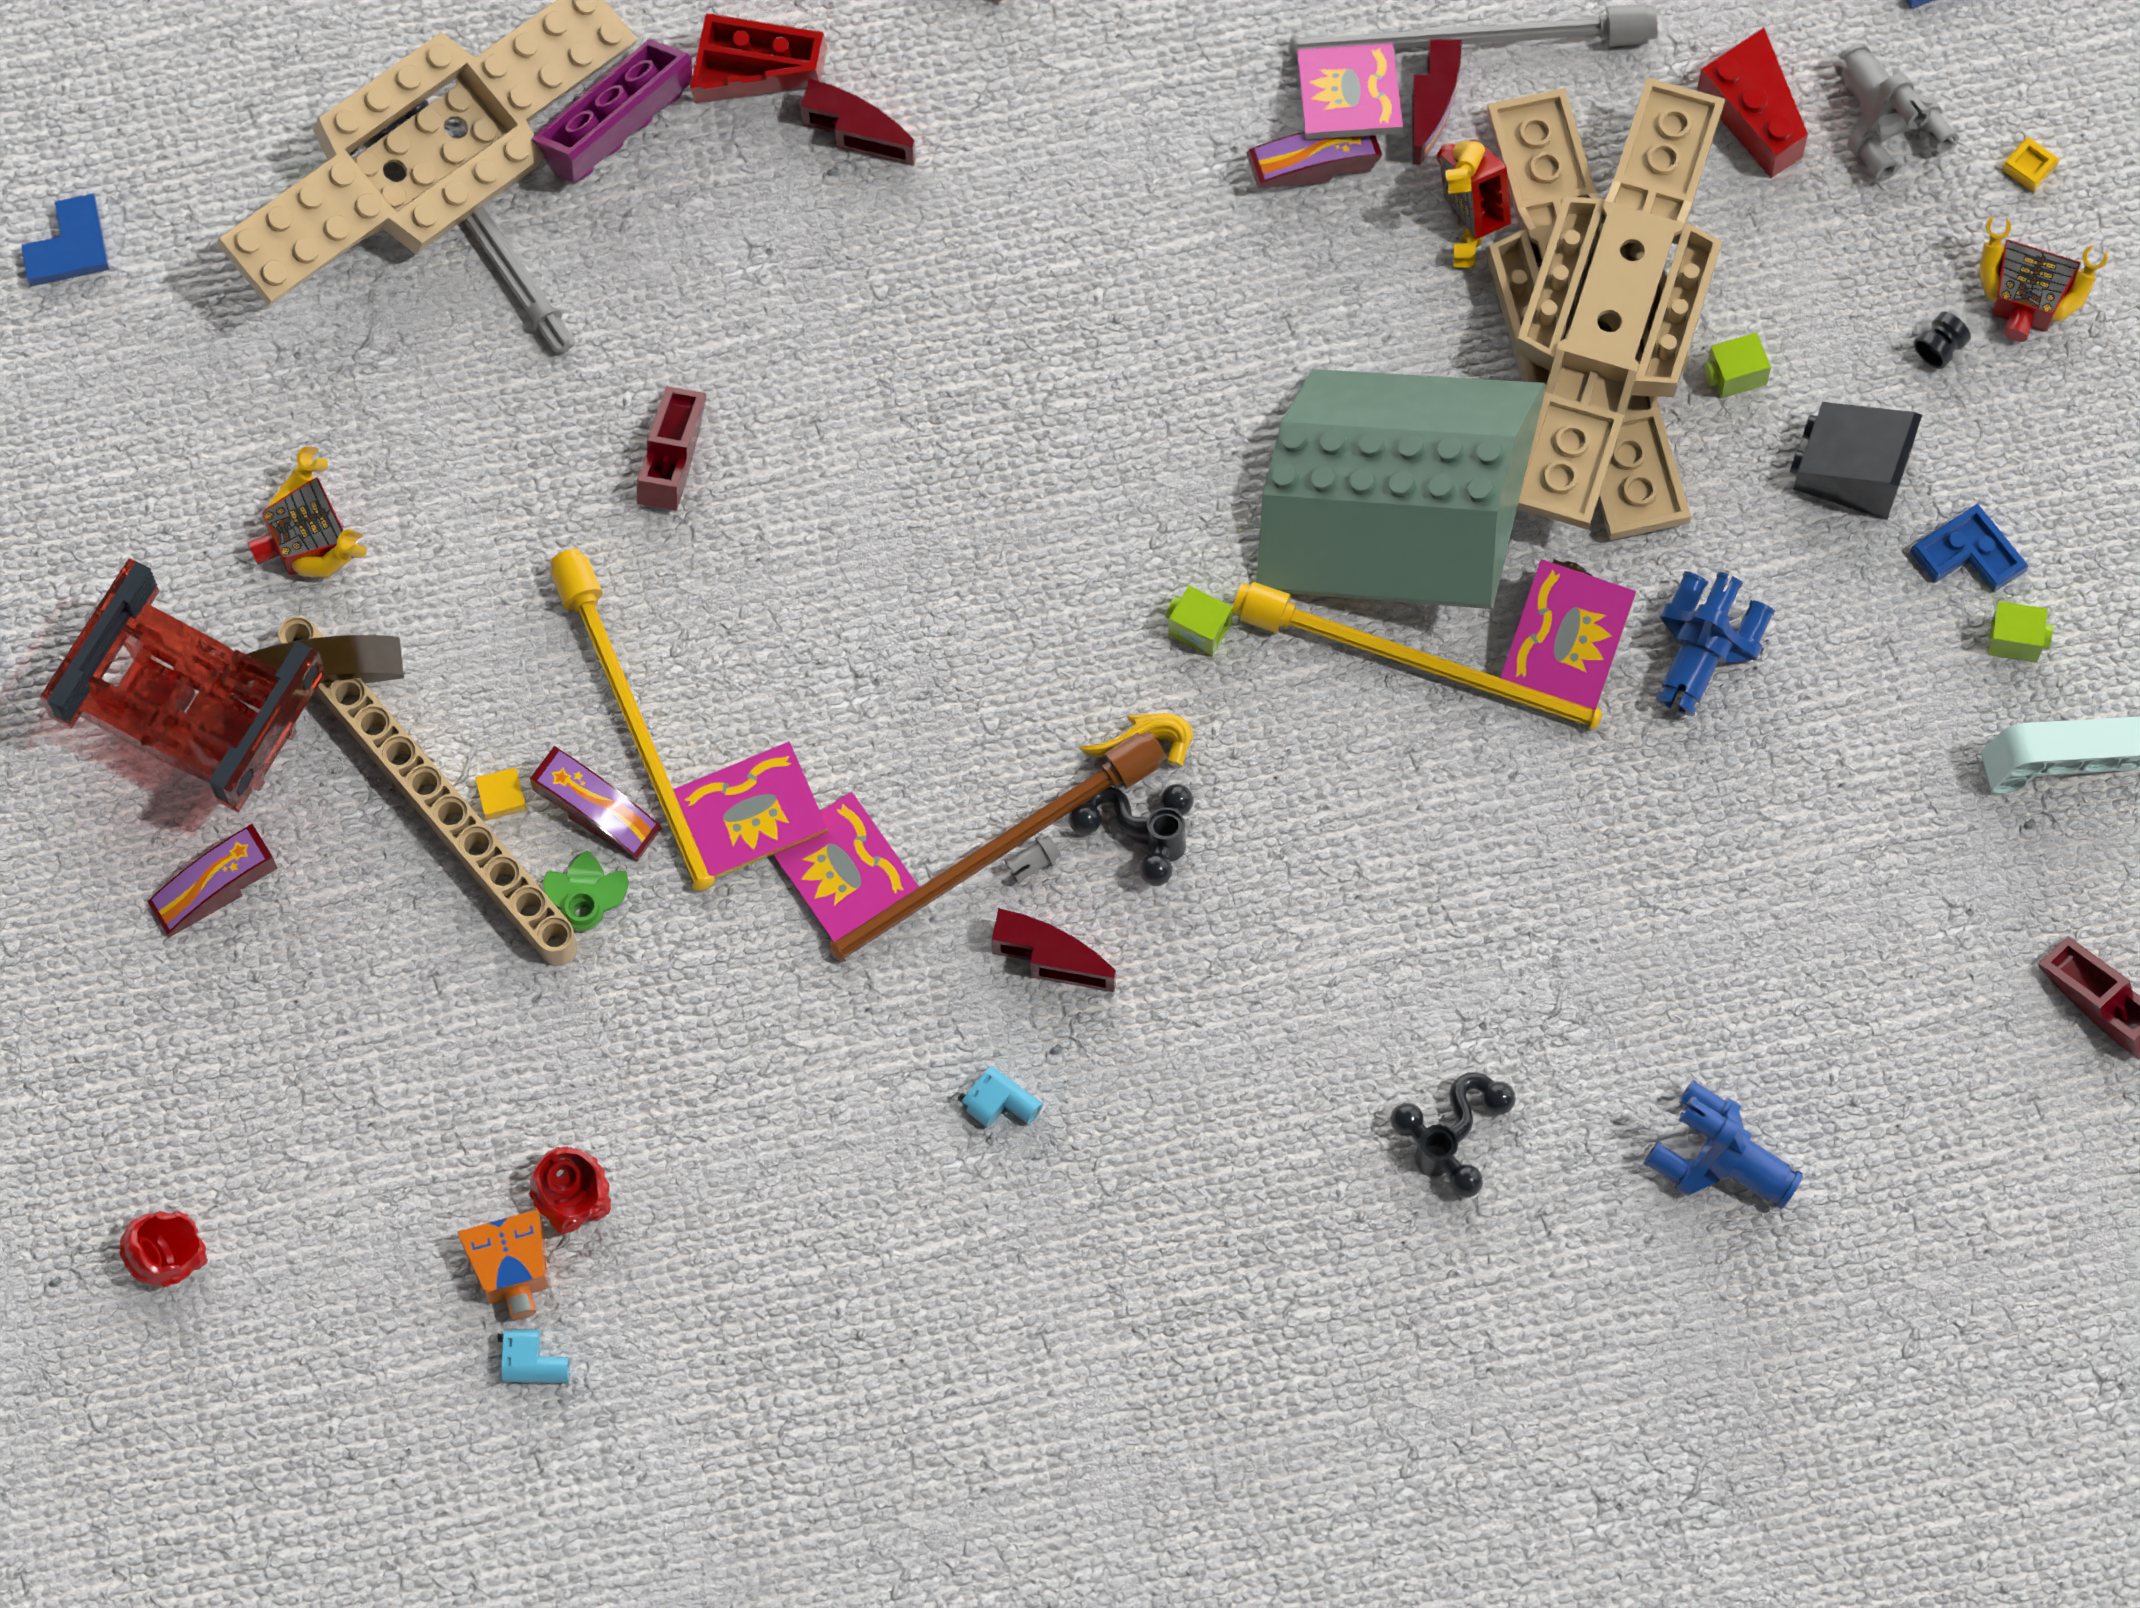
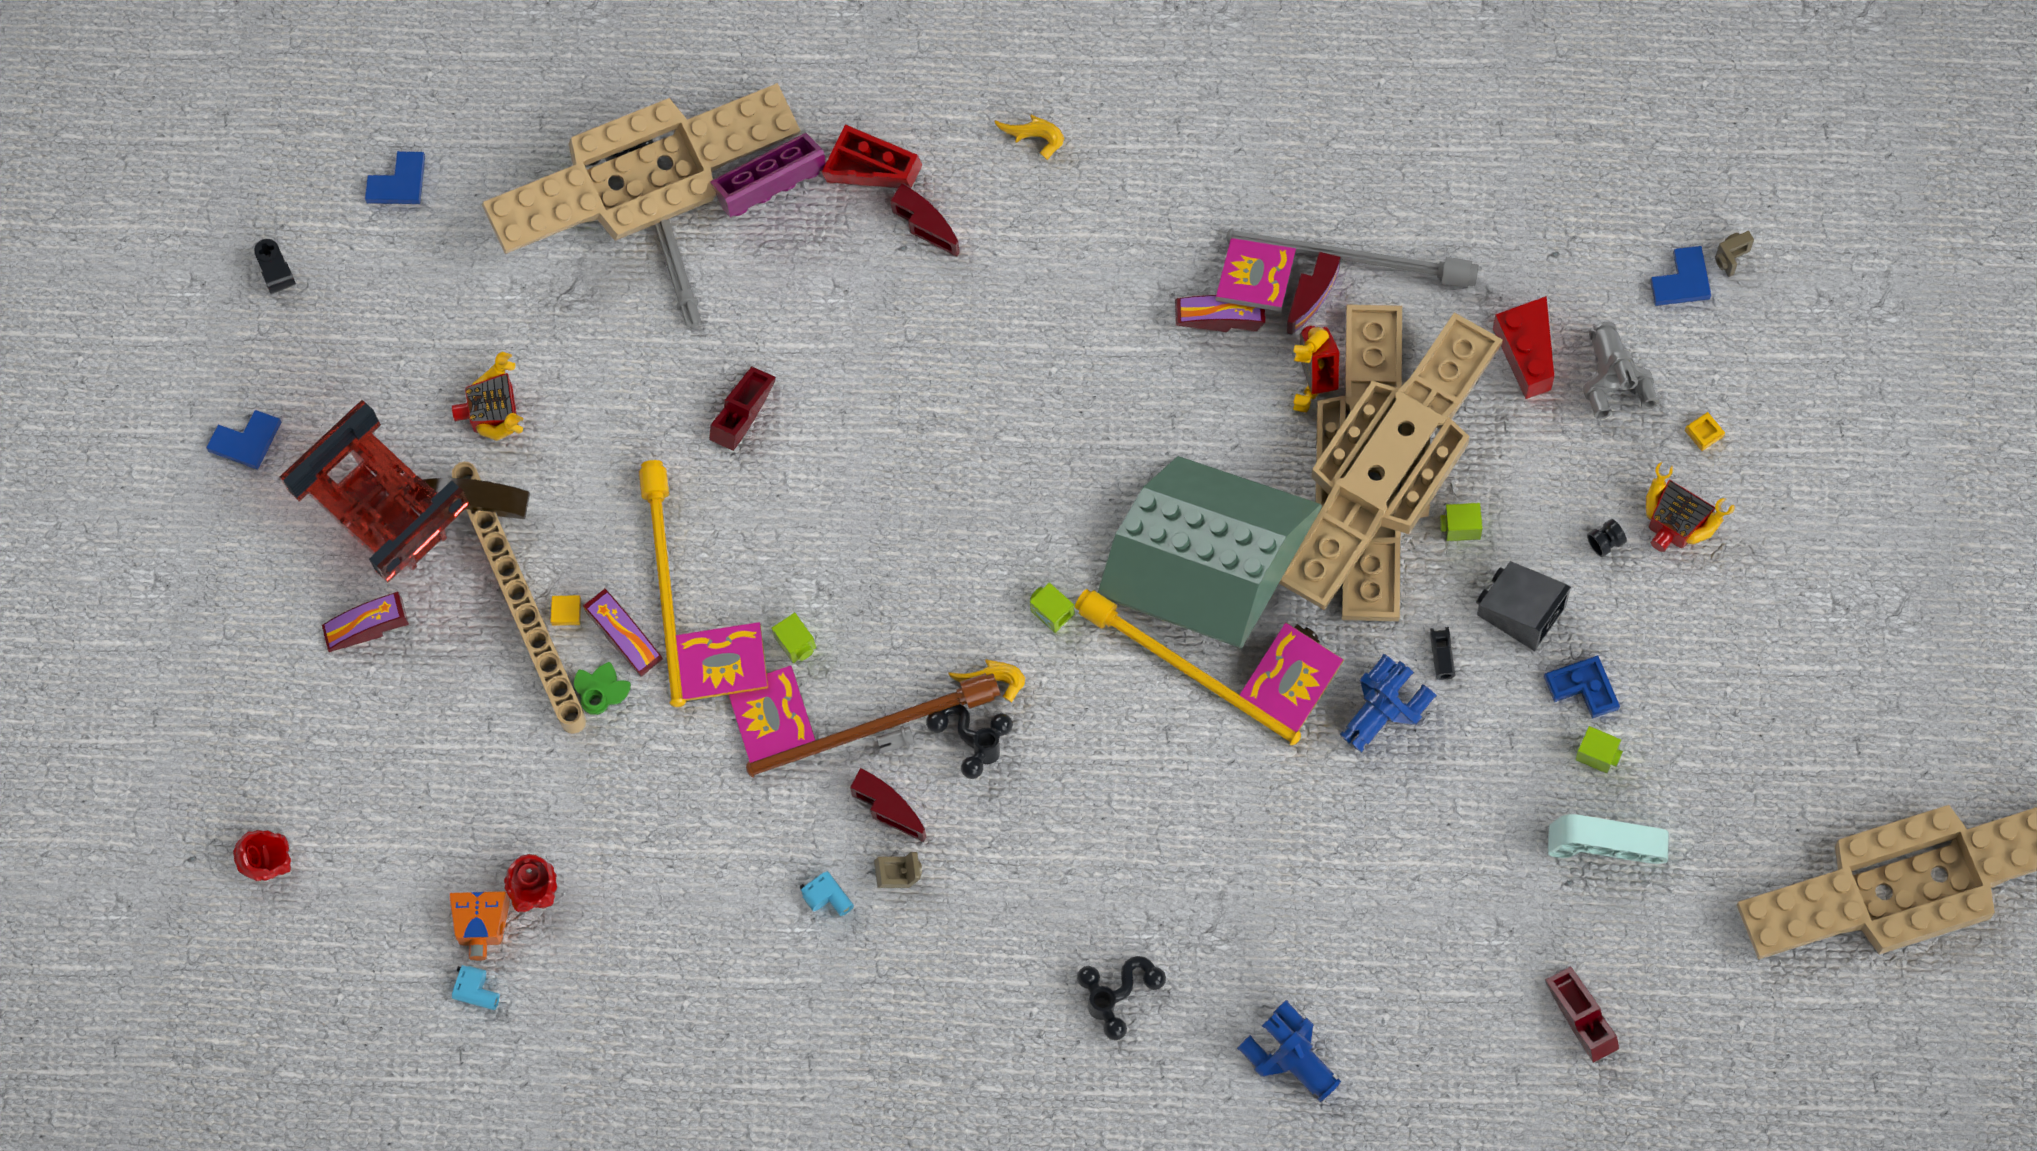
camera: 20 degrees right, 0 degrees up
none -> lime brick [771,612,816,663]
none -> dark tan bracket [874,852,922,888]
none -> black bar [1430,627,1456,680]

